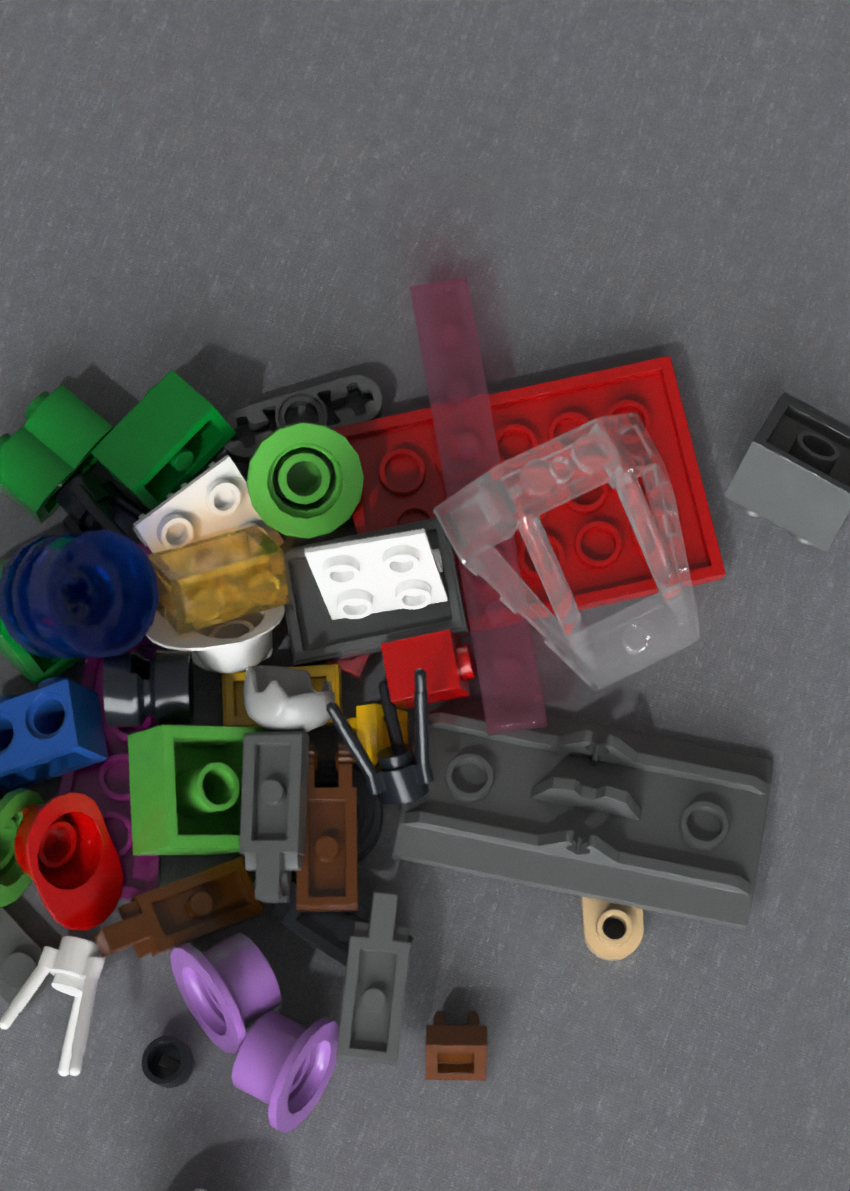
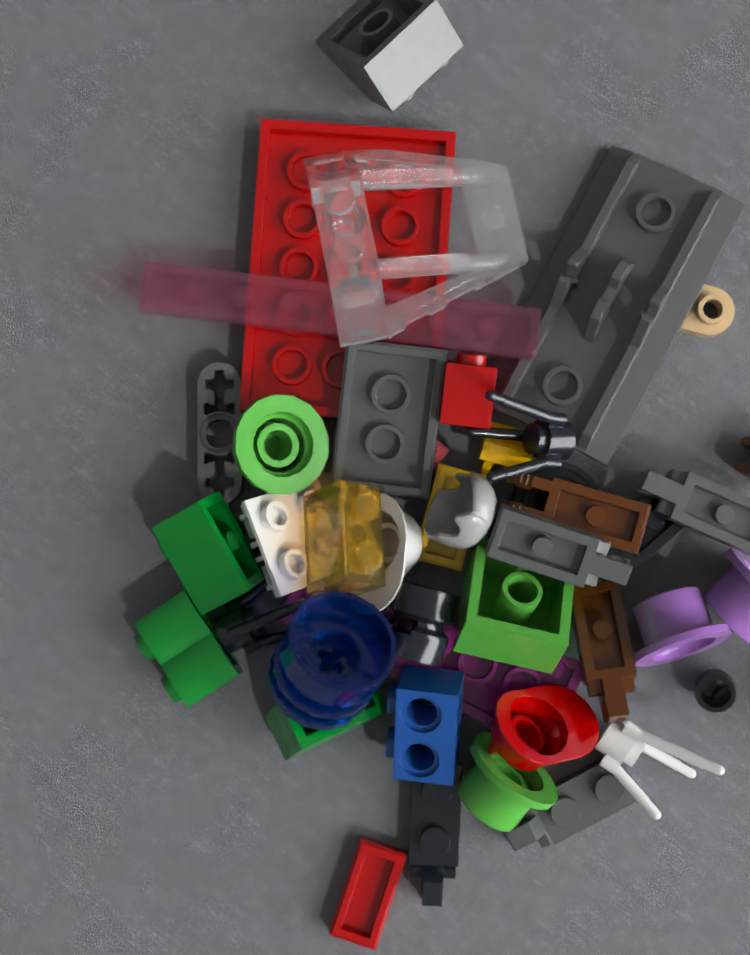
camera: 70 degrees left, 10 degrees up
white hinge [305,529,448,620] -> none

